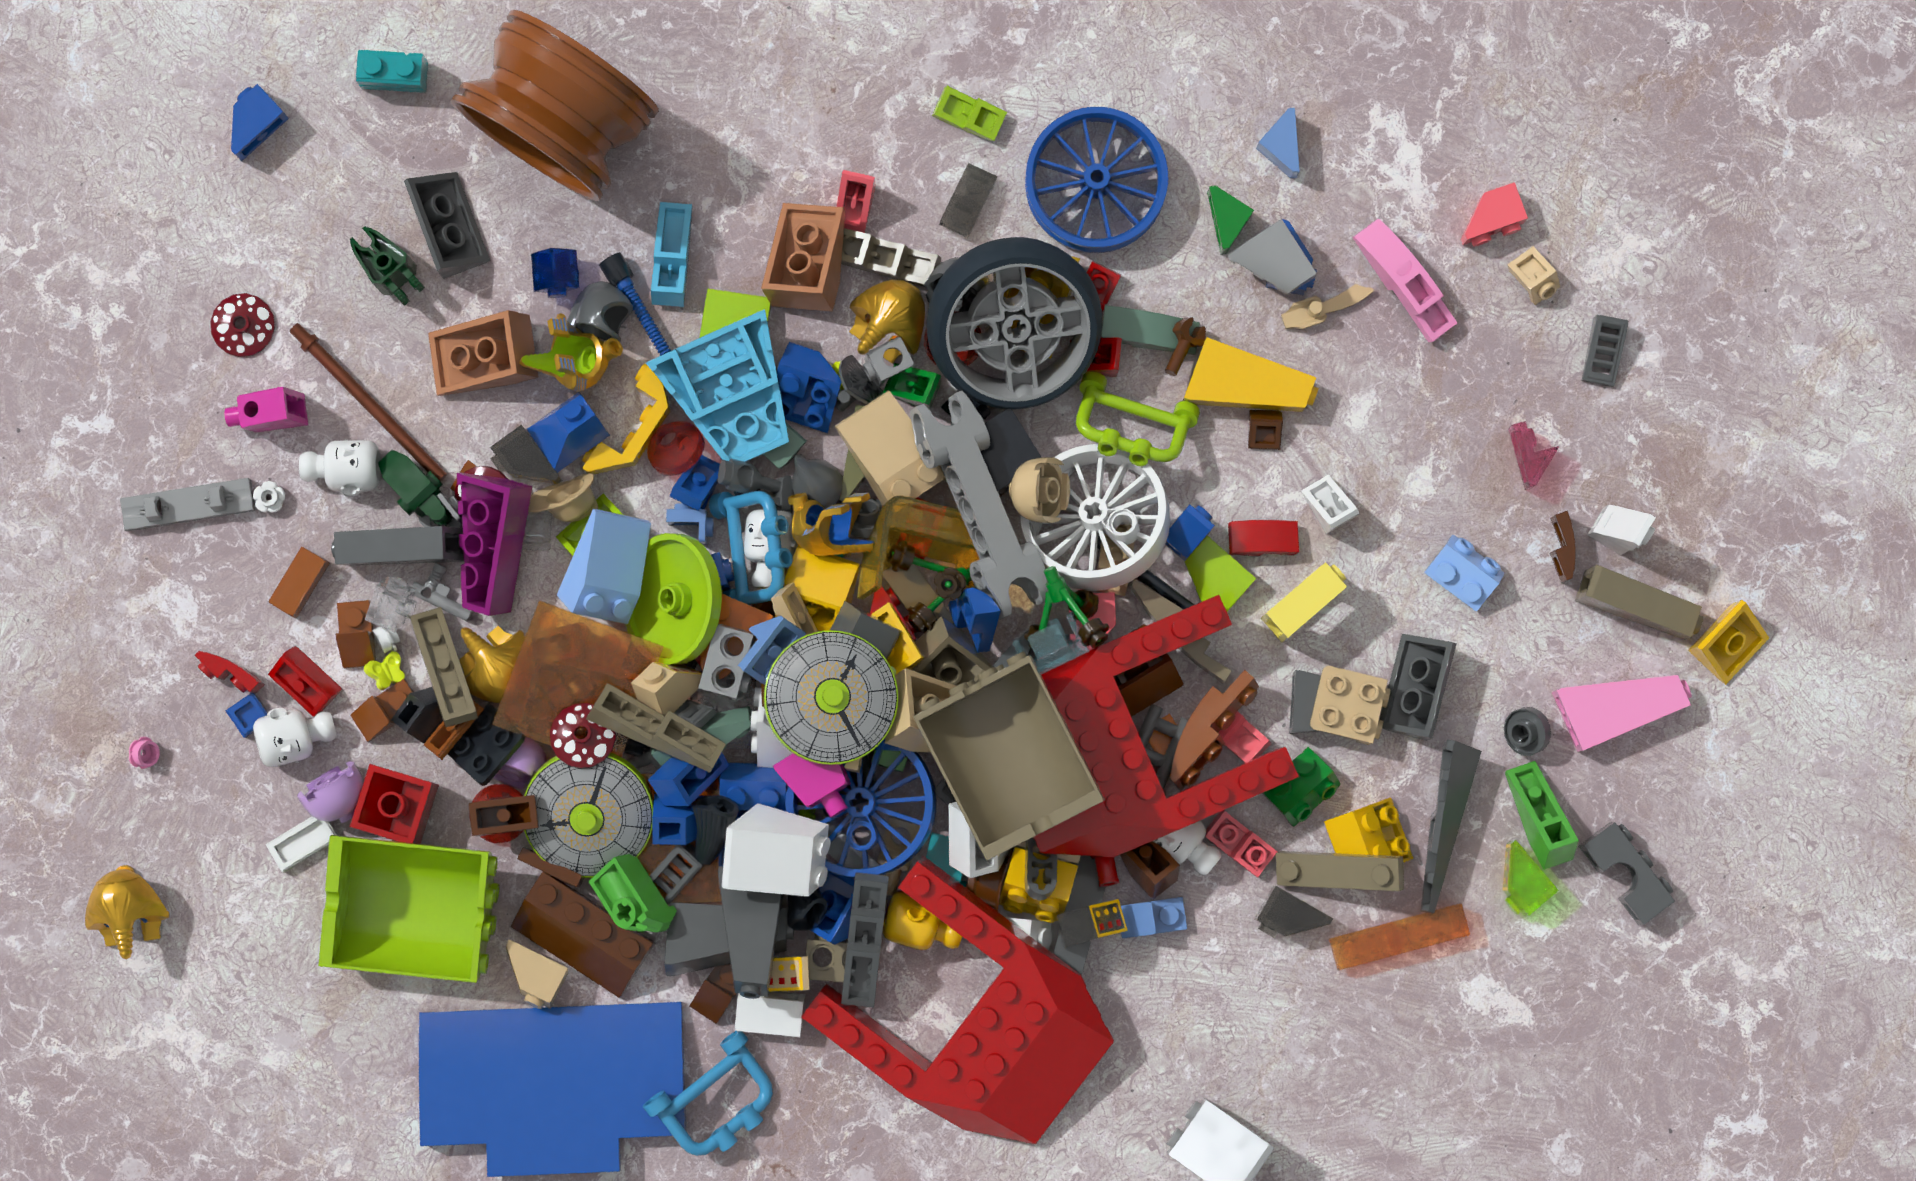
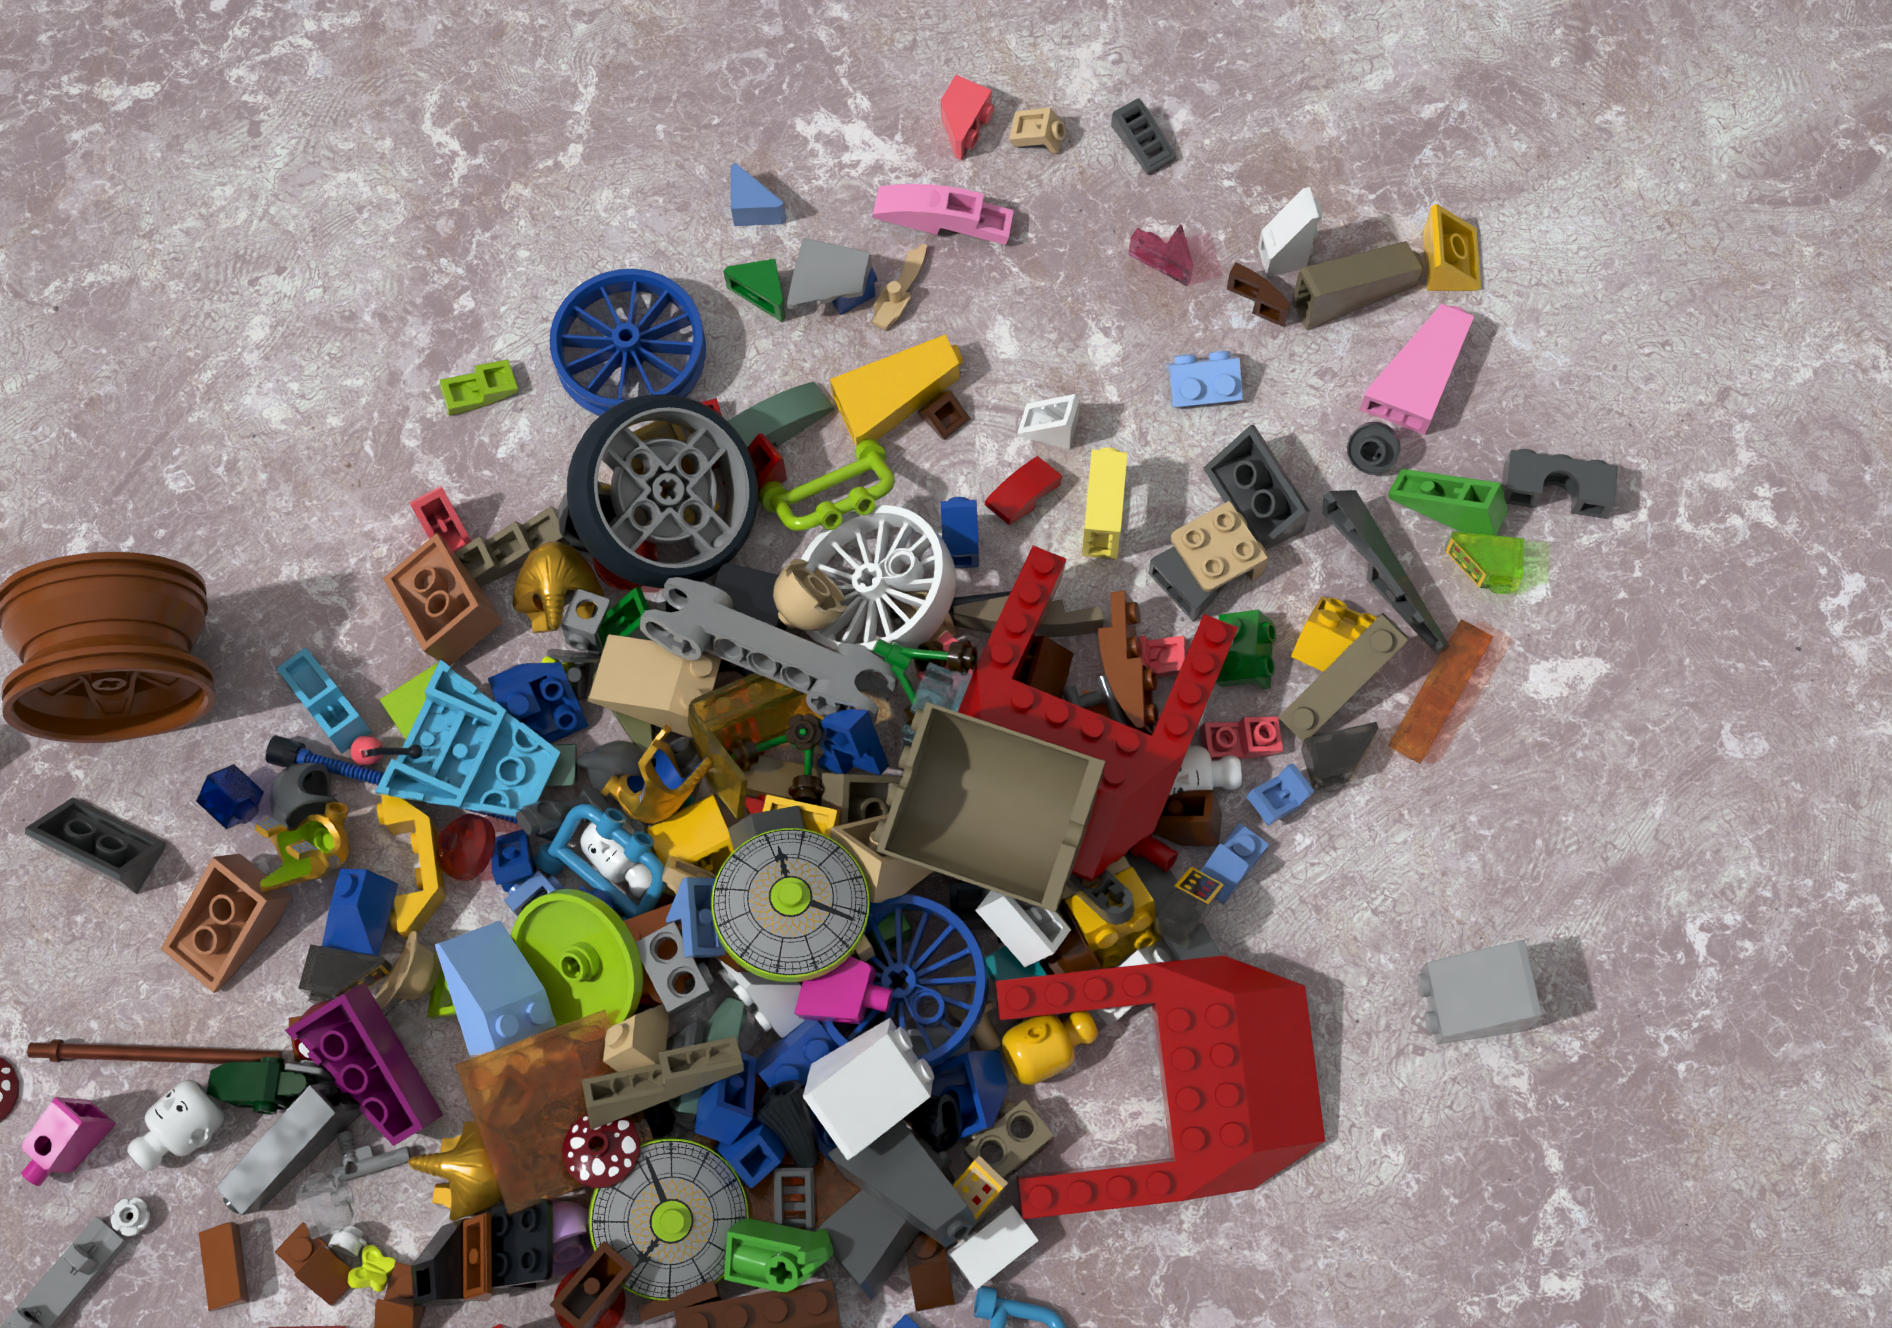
camera: 40 degrees left, 15 degrees down
dark green hinge [350,226,425,306] -> none
dark tan plate [410,607,478,728] -> none
dark grey slope [841,872,889,1008] -> none
clear smoke slope [939,163,998,238] -> none
reddish brown bar [1165,317,1206,376] -> none
lime slope [1184,536,1256,611] -> none
none -> hinge [351,736,423,765]
none -> medium blue bracket [1246,763,1314,826]

